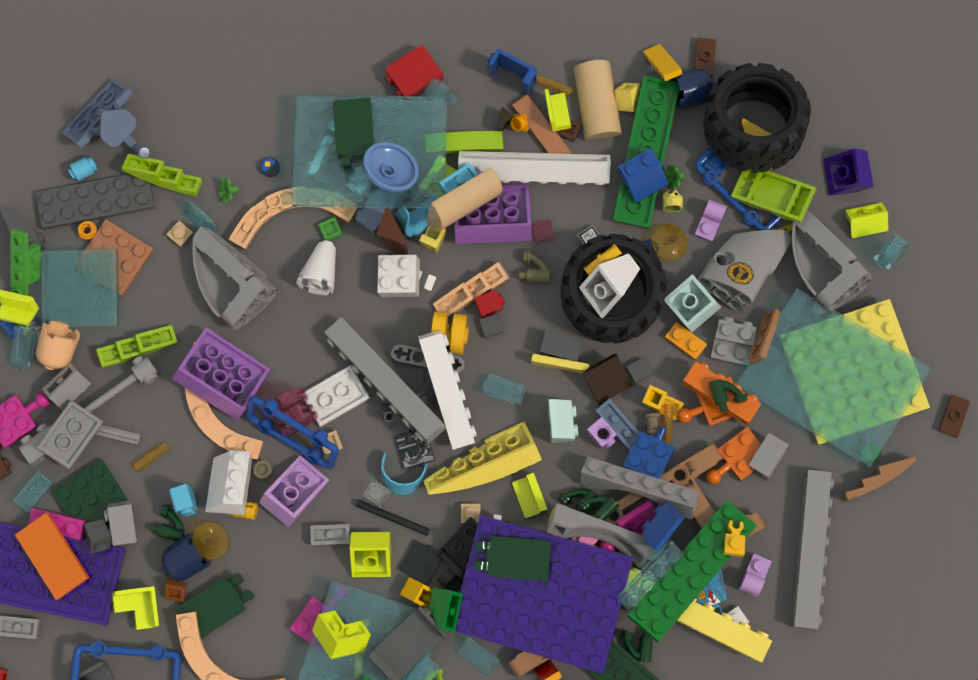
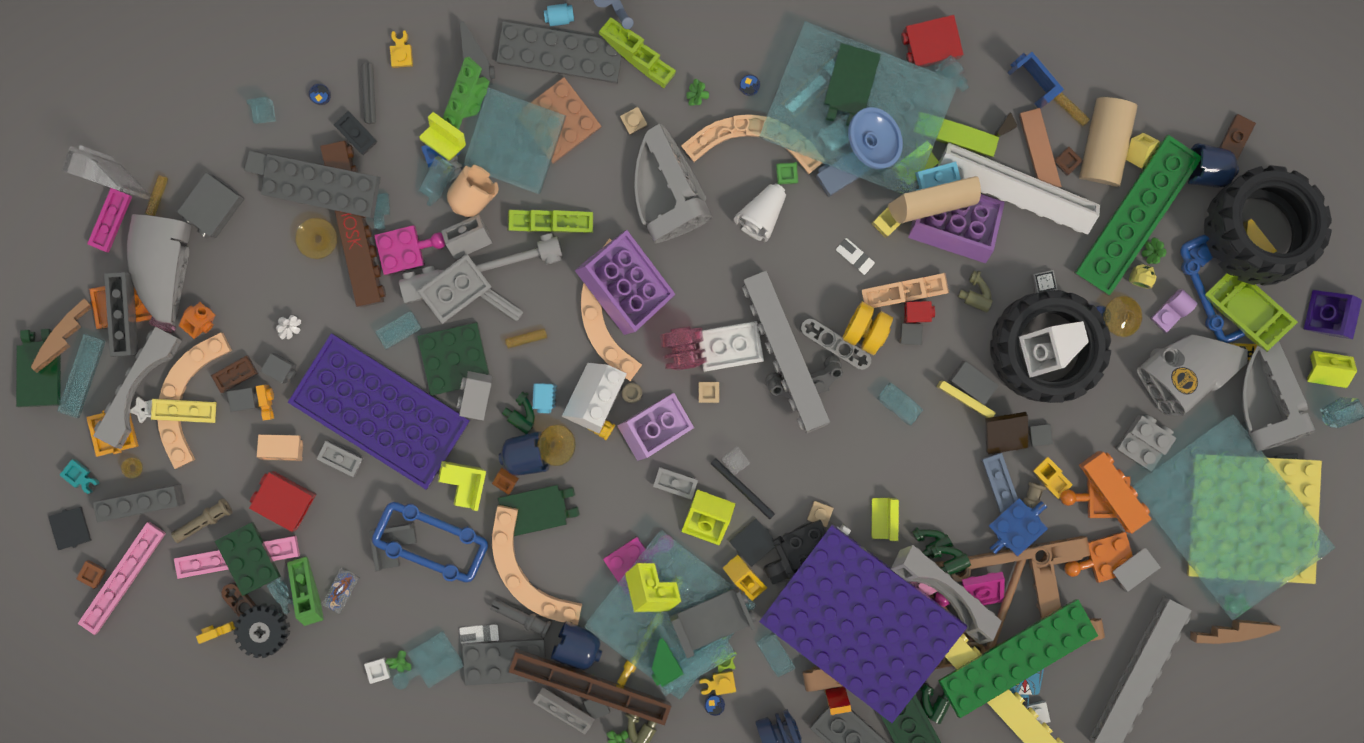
camera: 25 degrees right, 10 degrees up
orange tile [15,513,90,600] -> none
dark pink plate [28,508,87,540] -> none
light orange plate [78,221,97,240] -> none
dark grey brick [84,519,110,553] -> none
clear light blue slope [183,200,219,232] -> none
blue bar [246,396,339,469] -> none
reddish brown slope [376,207,408,255] -> none
white brick [377,255,420,297] -> none
medium azure piece [381,452,428,495] -> none
medium azure piece [395,196,438,237] -> none
piece [395,430,435,469] -> none
white brick [418,330,477,450] -> none
light yellow wedge [423,422,542,495] -> none
green slope [429,587,463,633] -> none
dark green tile [474,536,552,581] -> none
light orange plate [510,113,529,132] -> none
clear pink tile [532,220,554,243] -> none
neon yellow panel [544,89,571,132] -> none
light aqua slope [548,399,578,443] -> none
light grey arch [581,457,699,519] -> none
yellow pin [584,244,622,275] -> none
lavender brick [586,417,617,449] -> none
blue slope [616,148,668,203] -> none
clear light blue plate [616,540,684,612] -> none
blue slope [641,502,686,552] -> none
yellow tile [643,44,682,81] -> none
clear yellow piece [663,404,674,444] -> none
light aqua slope [664,274,721,332] -> none
light orange plate [665,322,707,360] -> none
dark green plant [709,379,748,412] -> none
yellow plate [723,520,746,557] -> none
lavender plate [738,553,772,598] -> none
medium nougat tile [748,309,782,364] -> none
reddish brown plate [938,395,970,438] -> none

